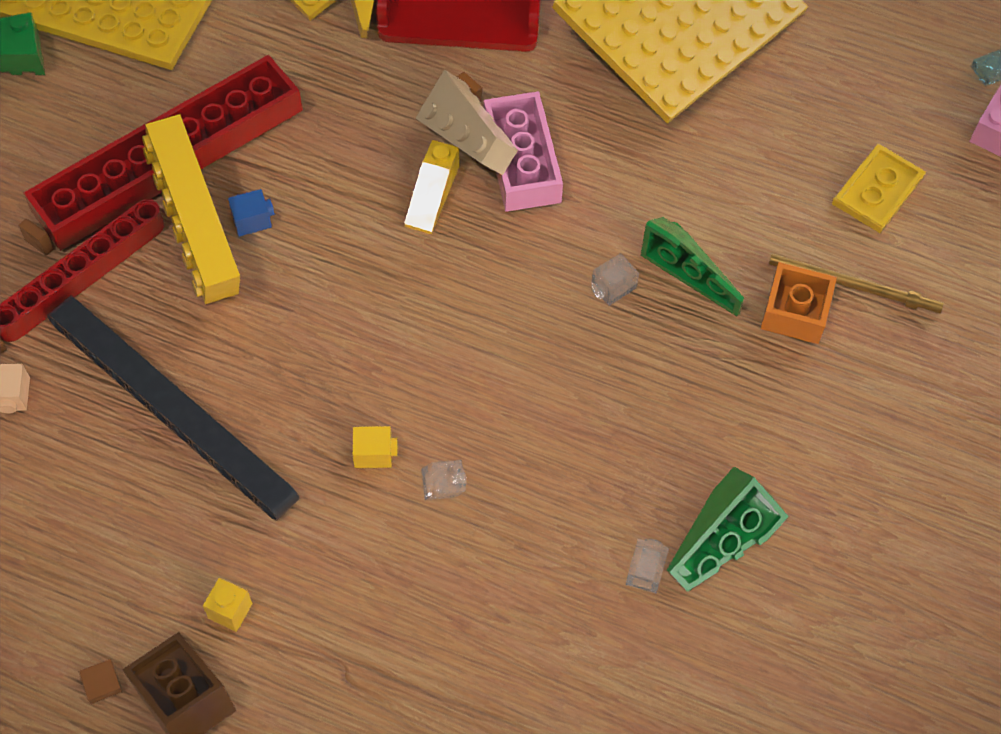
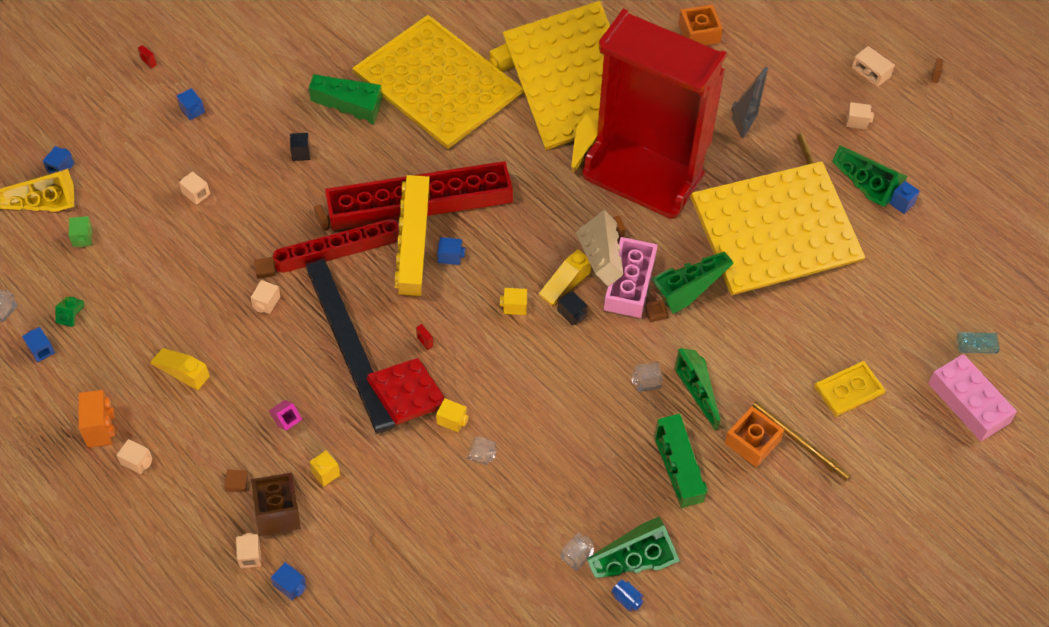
camera: 25 degrees right, 5 degrees down
none -> dark pink brick [269,400,303,431]
none -> red plate [367,358,445,425]
none -> red tile [416,324,433,350]
none -> yellow brick [500,288,527,315]
none -> black brick [557,291,588,326]
none -> blue brick [611,580,644,611]
none -> dark orange tile [644,300,668,322]
none -> green wedge [651,251,734,314]
none -> green wedge [654,413,708,508]

